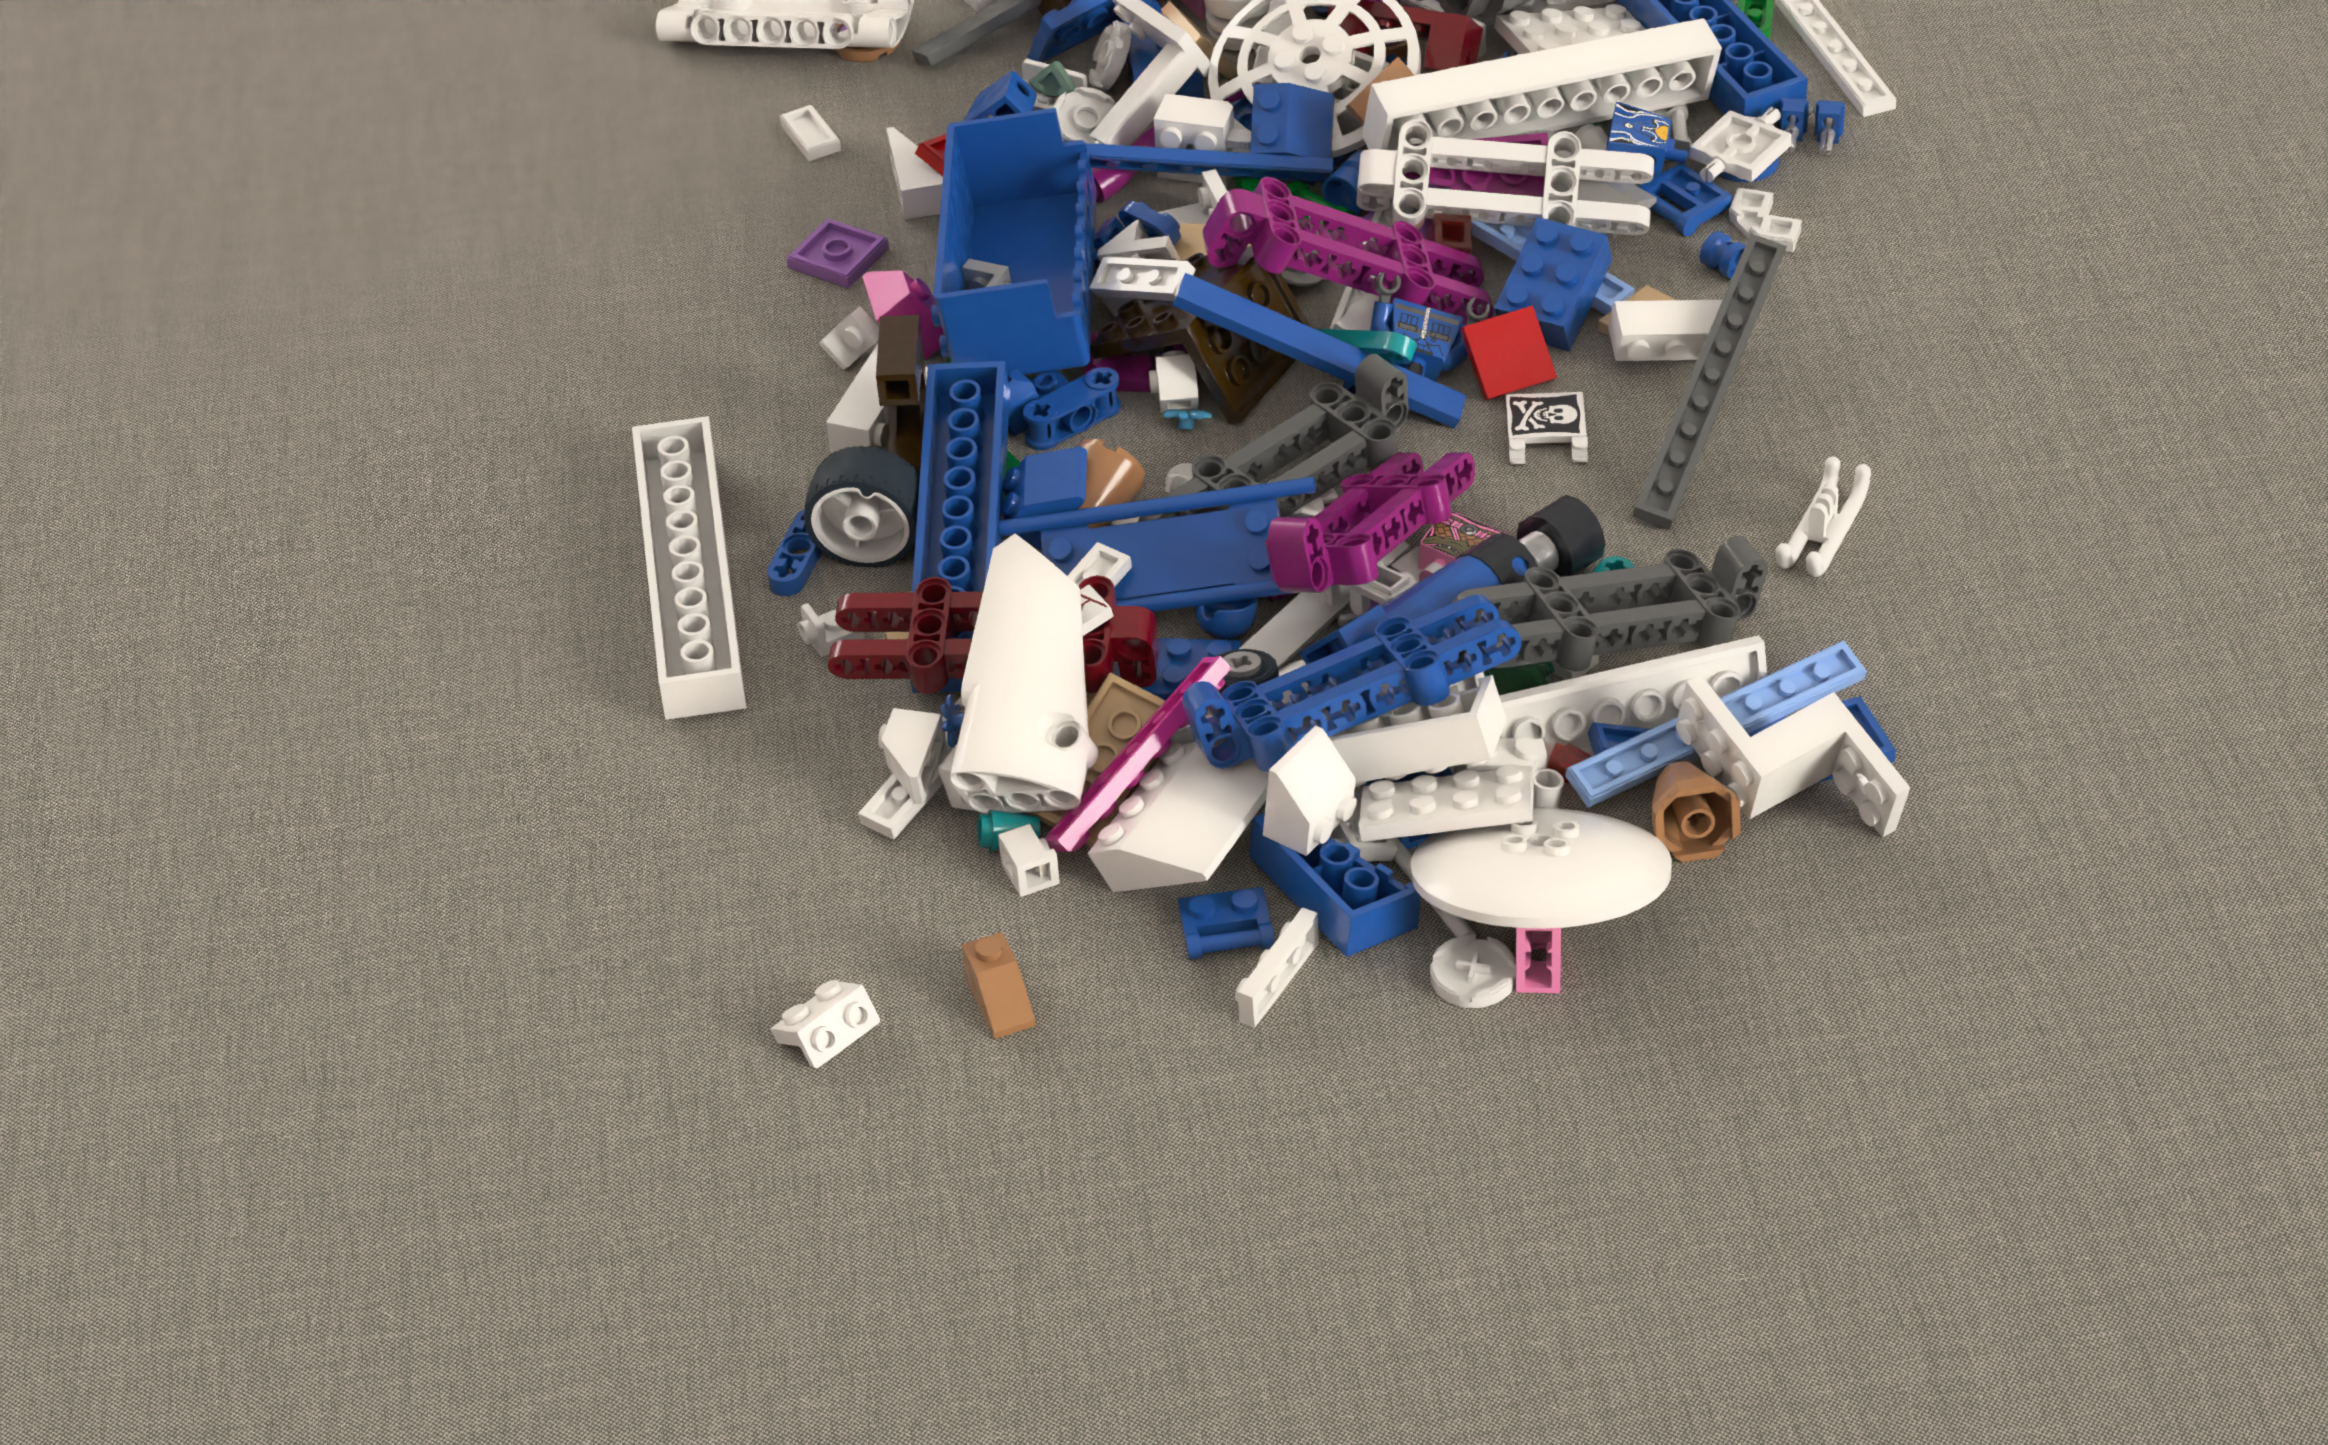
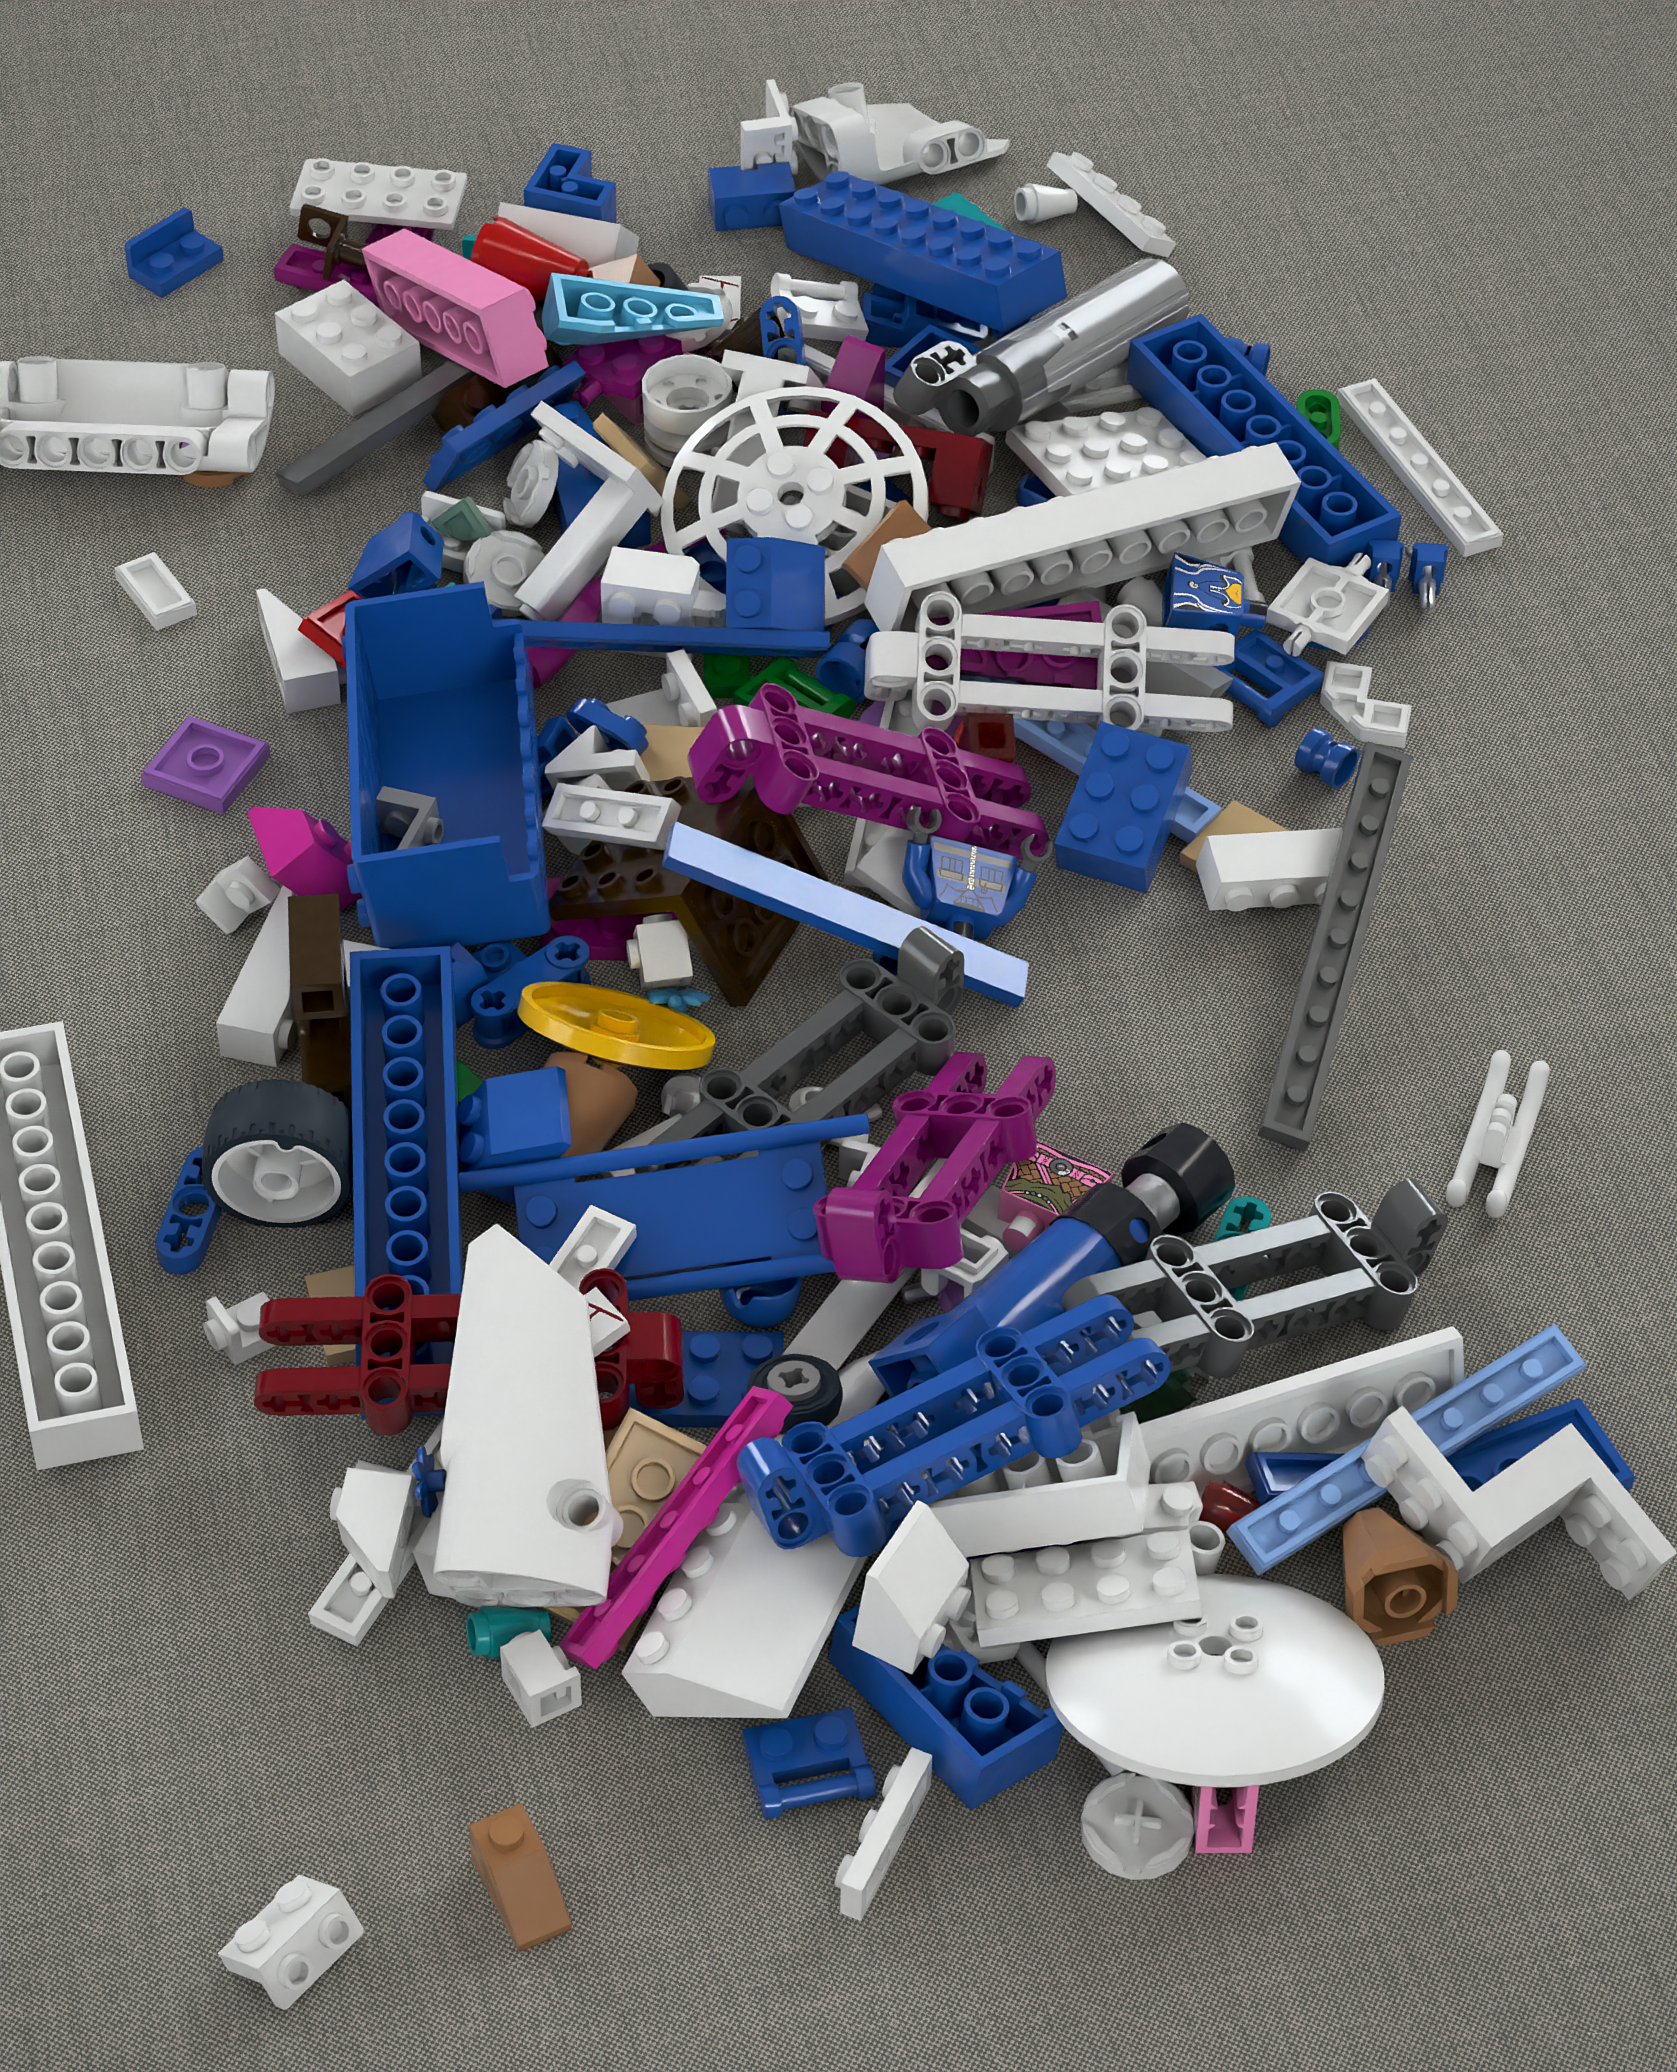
camera: 10 degrees left, 5 degrees up
teal beam [1315,328,1417,364] -> none
red tile [1460,305,1557,402] -> none
flag [1506,392,1588,465] -> none
none -> yellow dish [517,982,716,1070]

